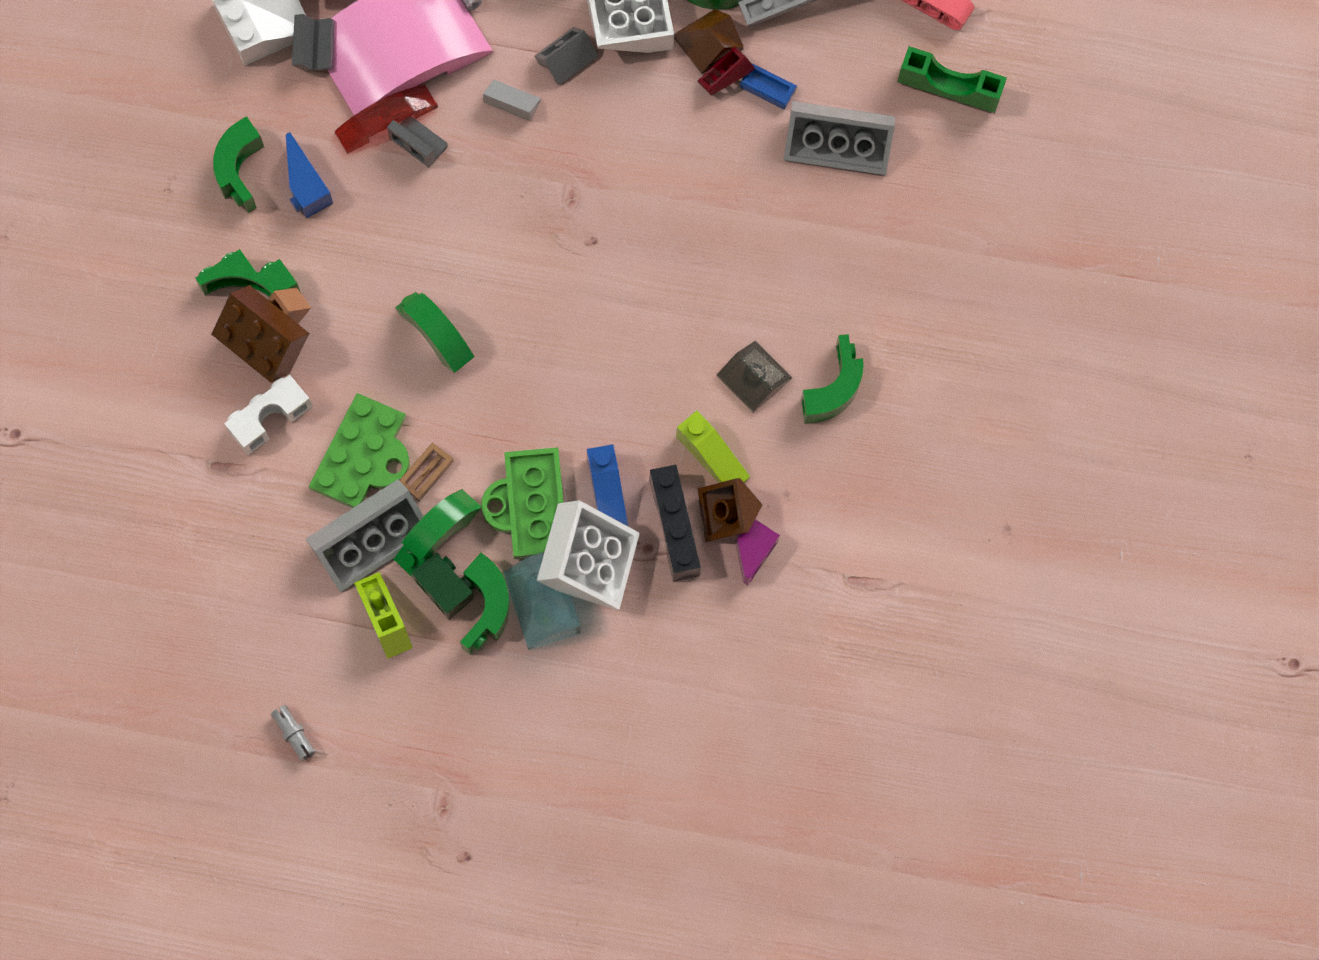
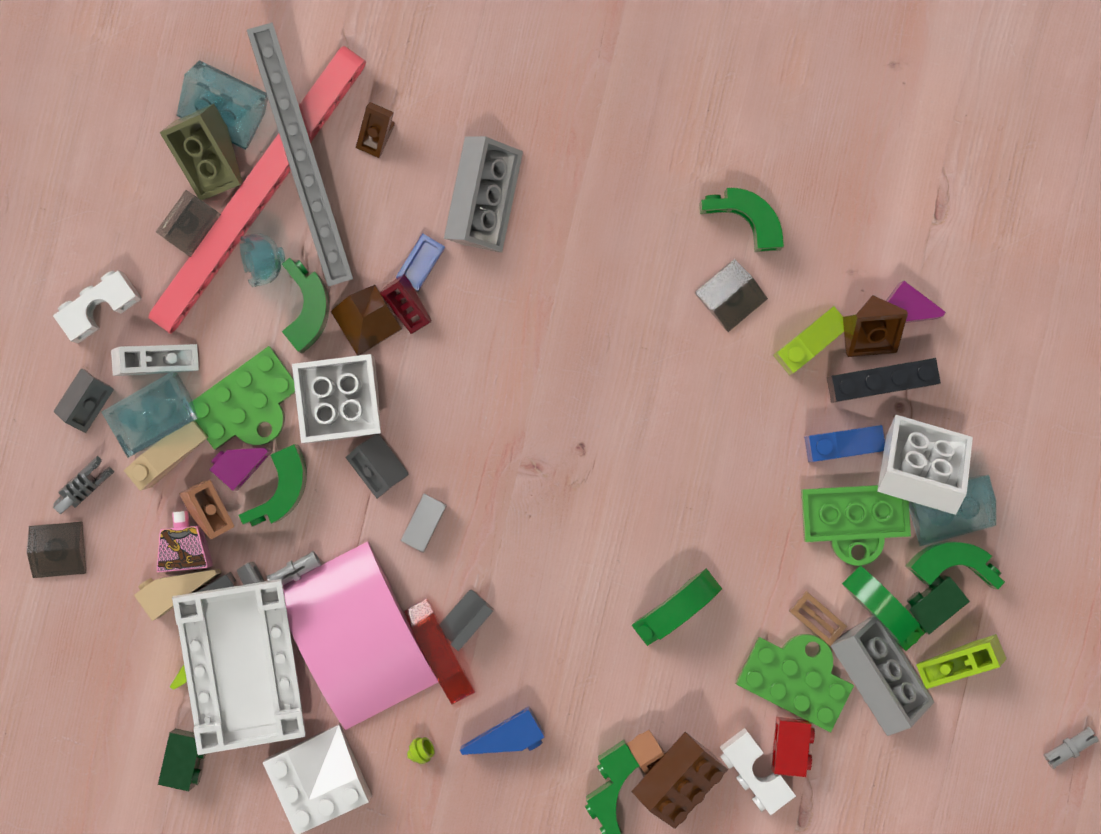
camera: 80 degrees left, 15 degrees up
green arch [213,116,264,213] -> none
dark grey panel [292,14,335,72] -> none
green arch [897,46,1007,113] -> none
none -> reddish brown slope [356,102,395,158]
none -> lime plate [407,737,435,764]
none -> red brick [771,717,815,777]

